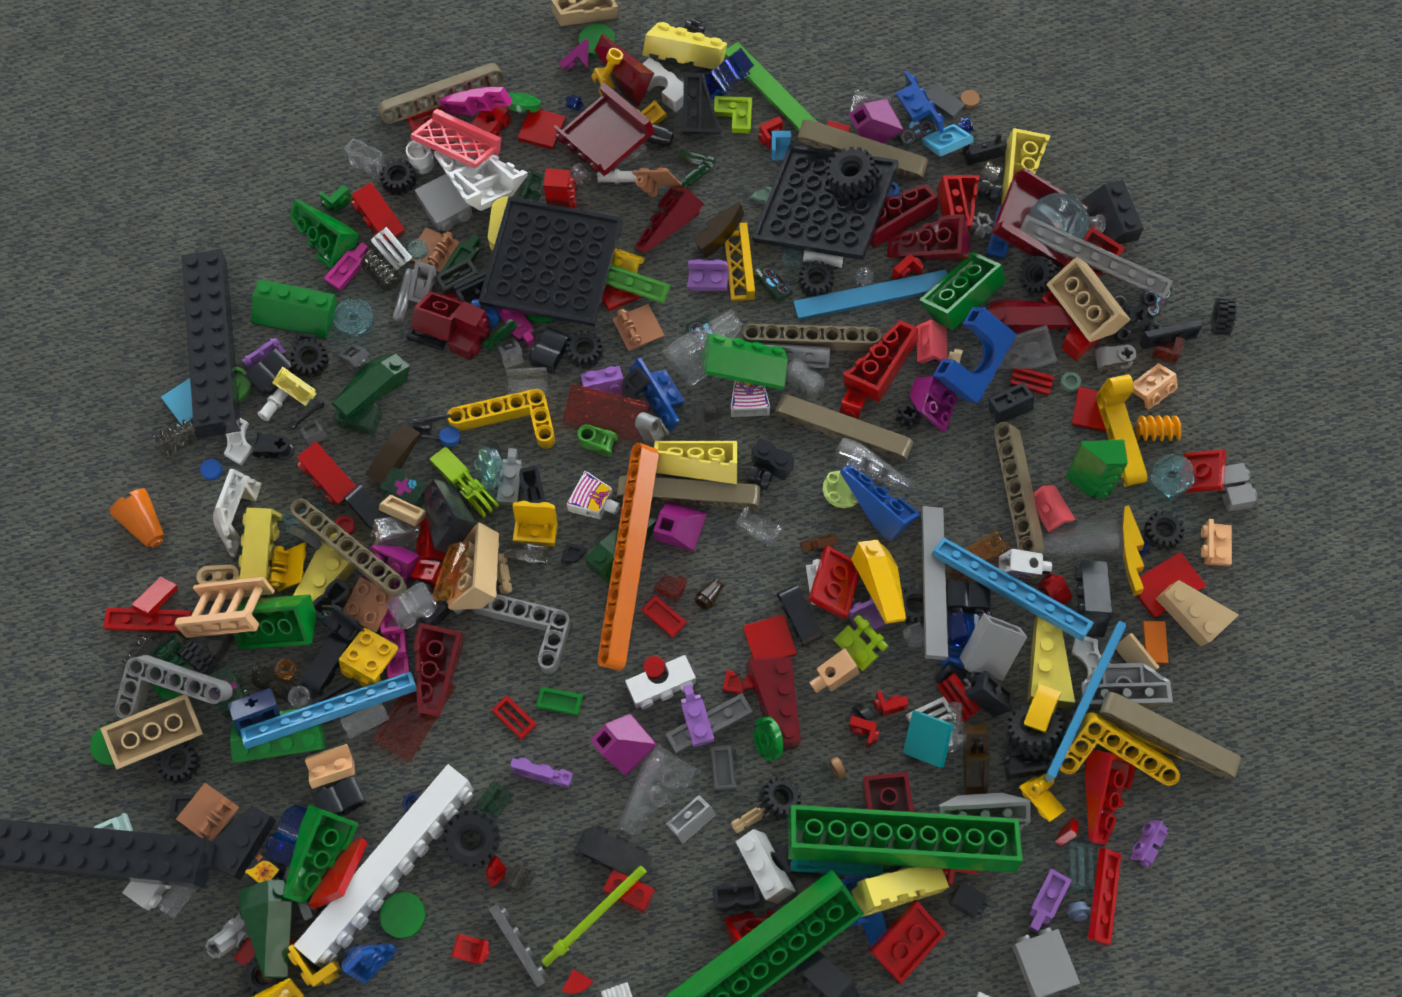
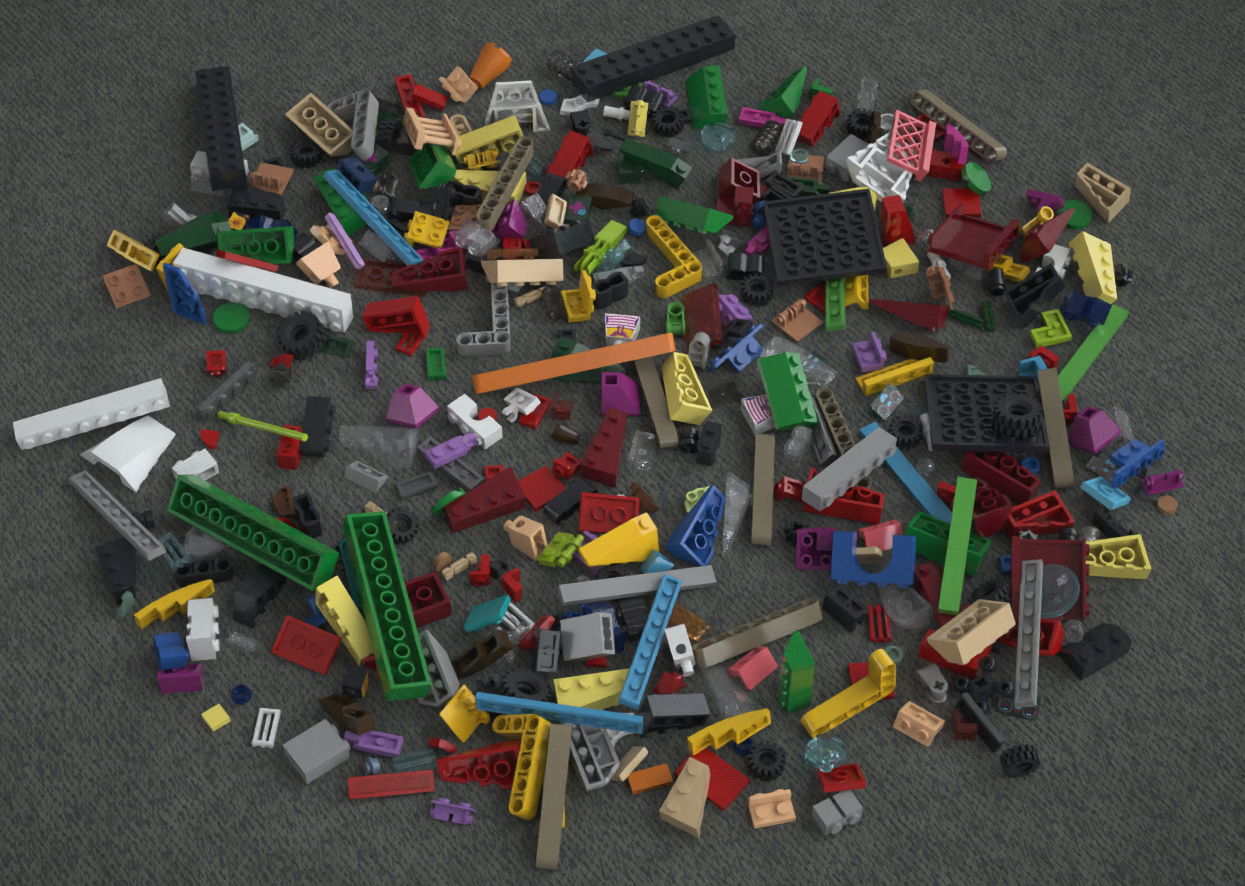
camera: 70 degrees right, 15 degrees down
clear orange plate [275,658,297,680] -> none
dark green axle [483,319,518,351] -> none
clear blue plate [565,95,584,111] -> none
white arch [736,829,795,904] -> none
clear blue plate [958,116,974,134] -> none
yellow slope [1024,685,1061,733] -> none
light orange piece [1135,415,1182,441] -> none
none -> reddish brown tile [273,485,295,518]
none -> light nougat torso [296,242,340,288]
none -> dark brown slope [319,693,375,736]
none -> lavender axle [325,212,364,270]
none -> red wedge [362,296,430,338]
none -> light nougat bracket [439,66,478,103]
none -> tan axle [441,552,477,580]
none -> white plate [502,387,541,423]
none -> red bracket [553,452,581,480]
none -> nougat gear [565,169,588,191]
none -> dark red wedge [580,407,627,488]
none -> dark azure panel [640,549,674,574]
none -> green slope [655,196,733,235]
none -> light grey brick [802,427,897,511]
none -> dark brown tile [867,111,881,144]
none -> light yellow torso [883,238,919,278]
none -> bright green tile [938,477,977,615]
none -> magenta hinge [1140,469,1184,495]

